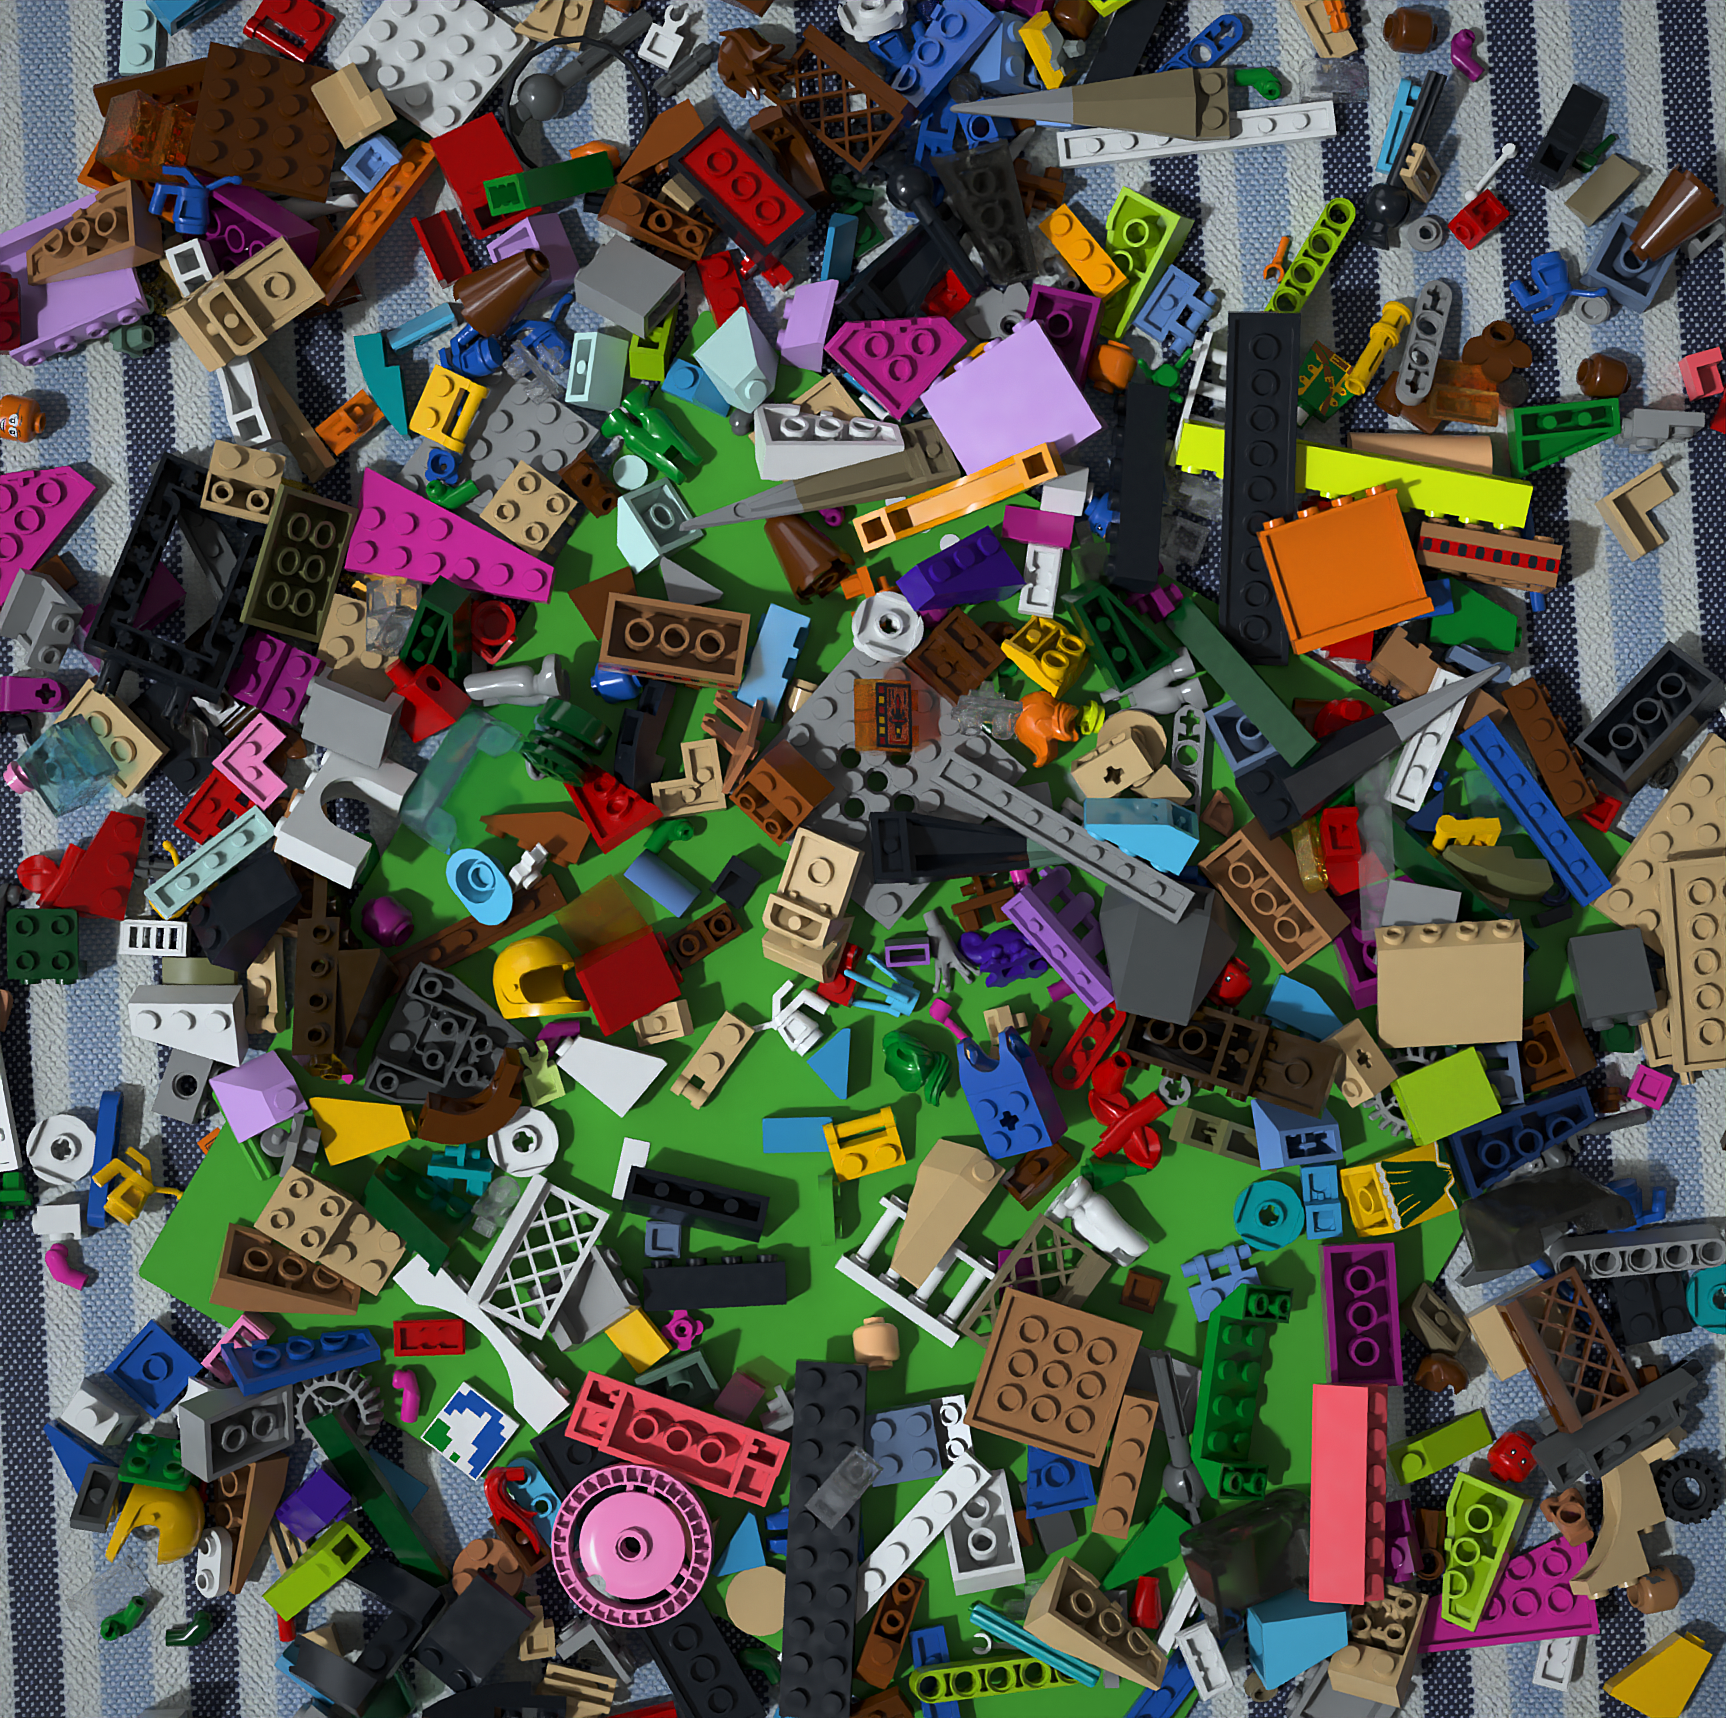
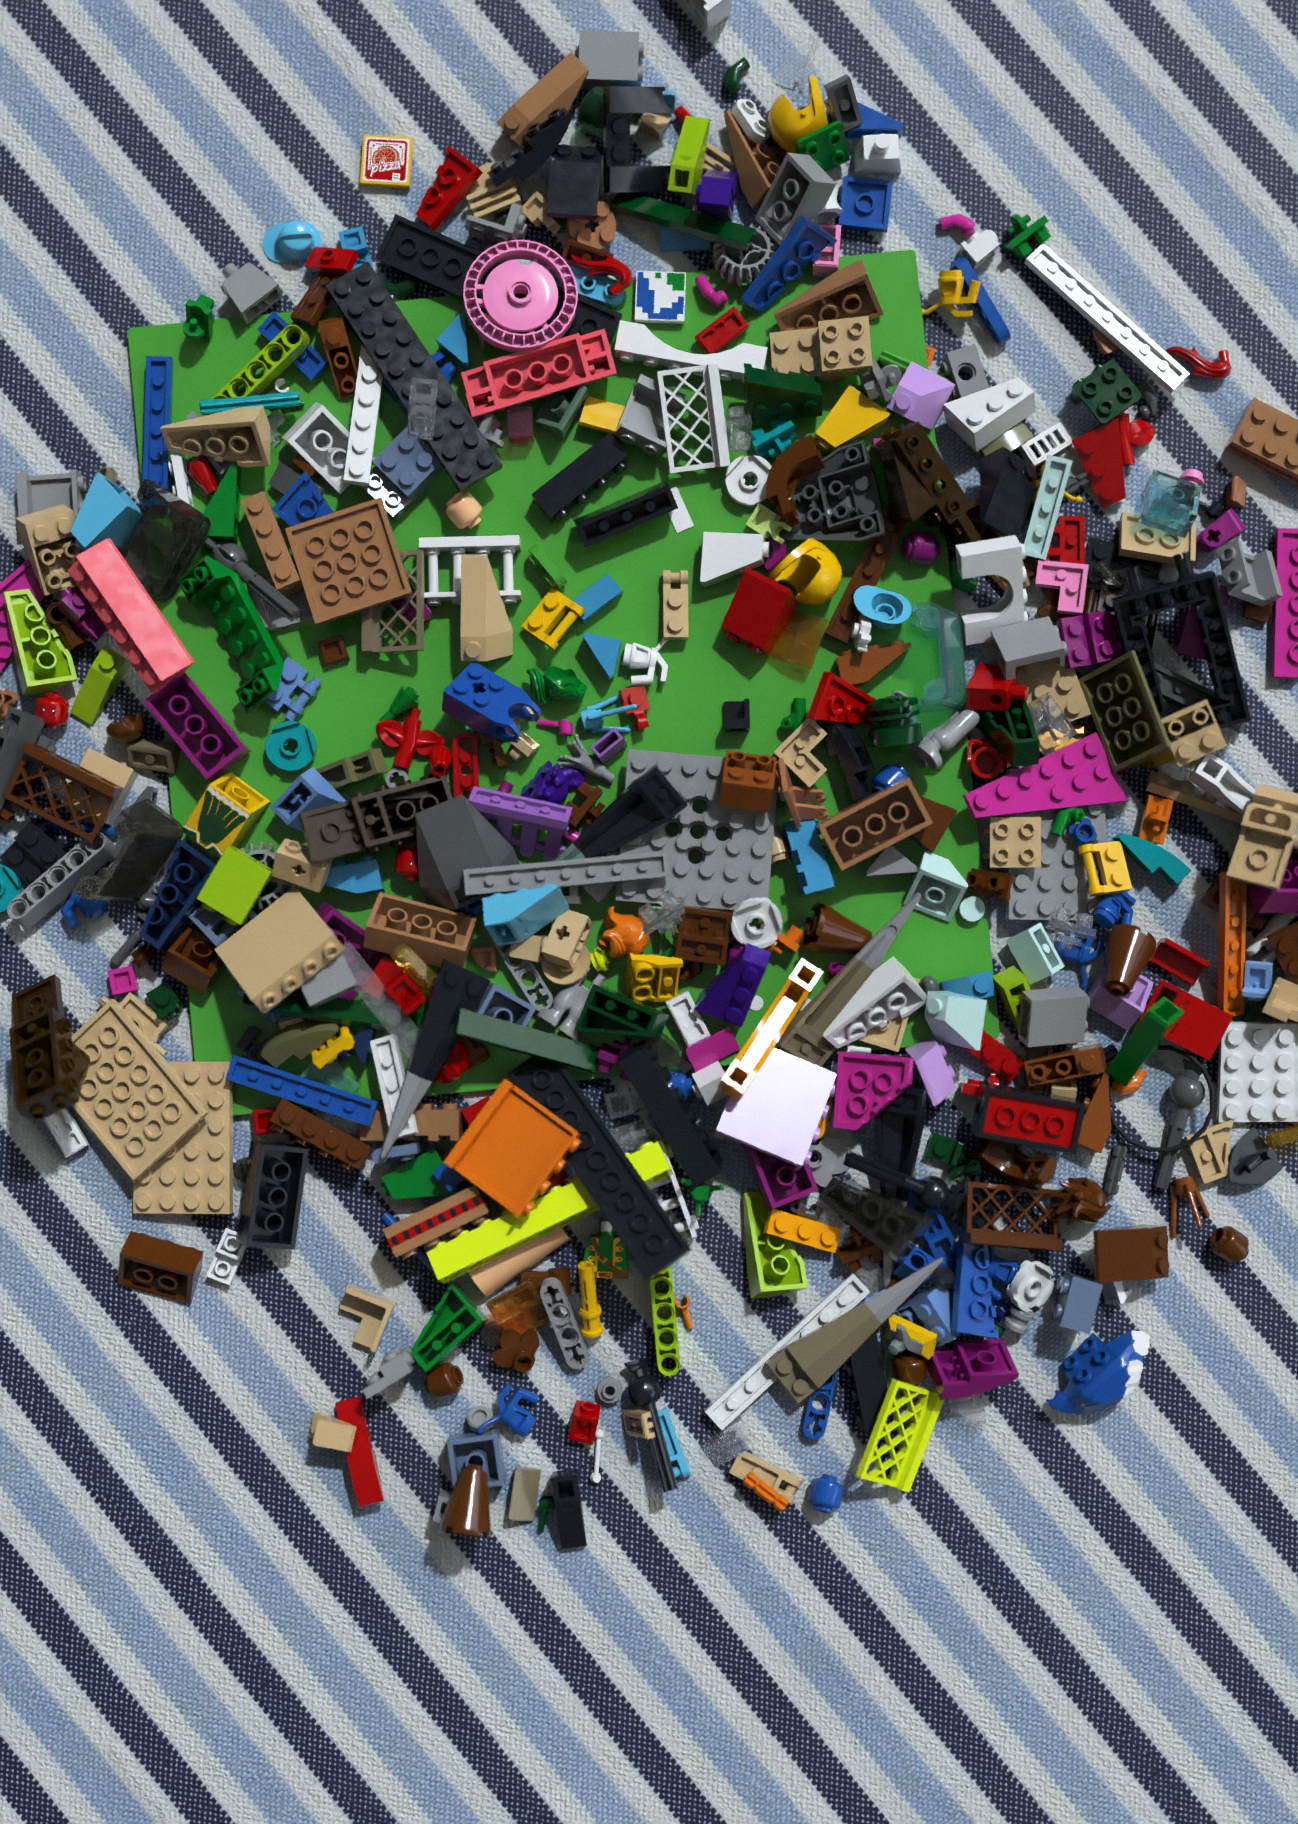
camera: 145 degrees right, 0 degrees up
white plate [26,1114,96,1185] -> none
green arm [100,1596,148,1641] -> none
tan plate [245,934,286,1034] -> none
medium azure slope [387,302,459,356] -> none
green piece [600,384,704,485] -> none
medium blue brick [623,848,702,919] -> none
tan slope [633,999,695,1047] -> none
white plate [638,5,688,71] -> none
sand blue tile [644,1221,682,1258] -> none
dark pink plate [661,1310,704,1351] -> none
reddish brown slope [666,902,744,972] -> none
tan tile [725,1564,786,1636] -> none
tan piece [762,826,865,983] -> none
dark azure slope [820,212,859,285] -> none
clear orange piece [854,679,919,756] -> none
red bracket [919,268,973,322] -> none
reddish brown slope [999,1141,1078,1211] -> none
white piece [1044,1176,1149,1267] -> none
orange head [1087,340,1138,395] -> none
medium blue plate [1131,264,1218,356] -> none
white plate [1174,1619,1236,1701] -> none
green arm [1234,67,1282,101] -> none
dark azure slope [1299,1161,1343,1240] -> none
reddish brown head [1383,6,1438,55] -> none
blue hand [1430,767,1451,791] -> none
magenta arm [1450,29,1485,83] -> none
dark grey brick [1565,928,1658,1031] -> none
coral panel [1678,347,1724,402] -> none

